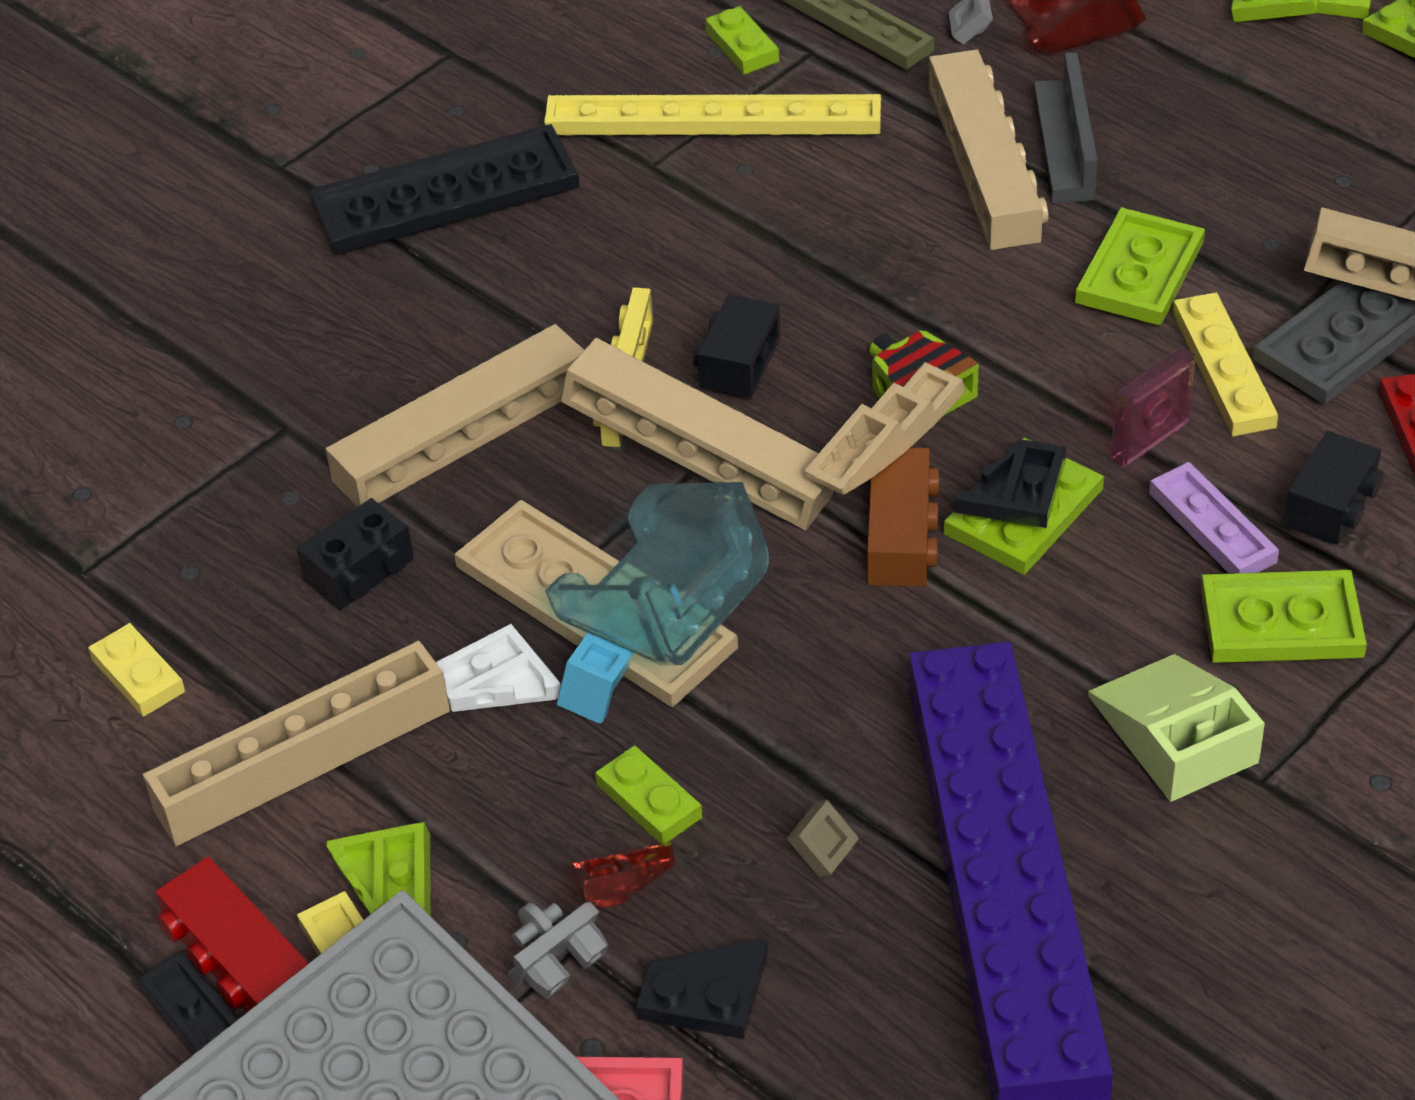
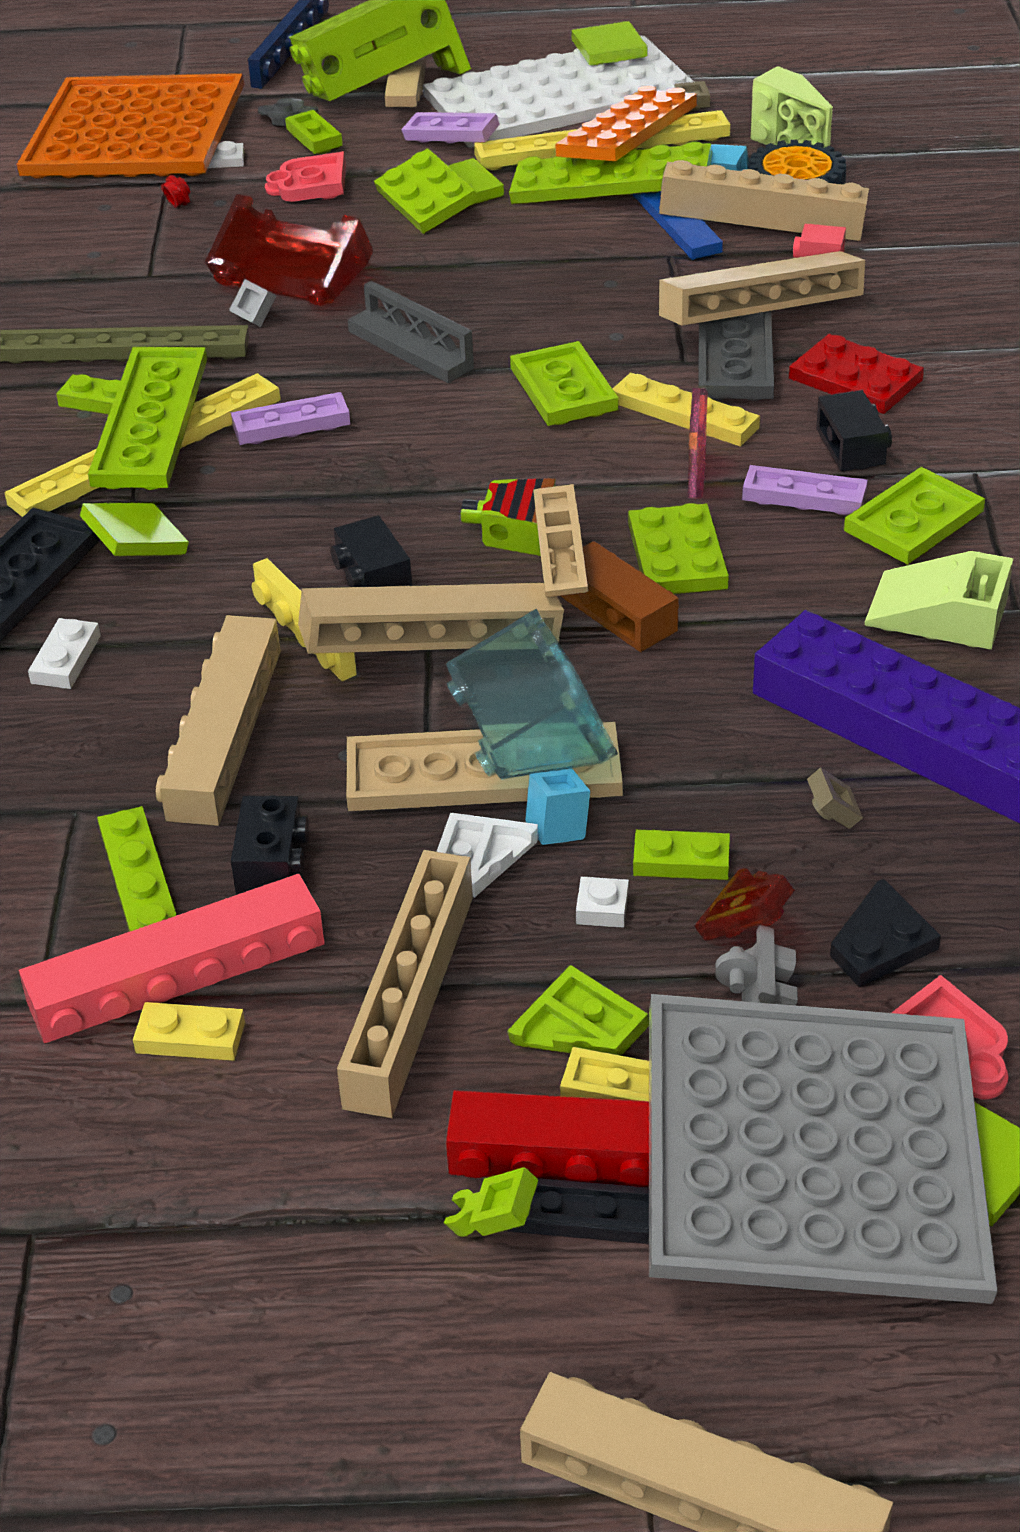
camera: 45 degrees left, 5 degrees down
tan brick [929,49,1048,250] -> none
black wing [954,439,1066,528] -> none
none -> coral brick [19,874,325,1044]
none -> white plate [28,618,101,689]
none -> lime tile [80,503,189,556]
none -> lime plate [88,347,207,490]
none -> lime plate [97,806,177,932]
none -> lavender plate [231,392,350,445]
none -> lime plate [444,1167,538,1237]
none -> white plate [576,877,629,928]

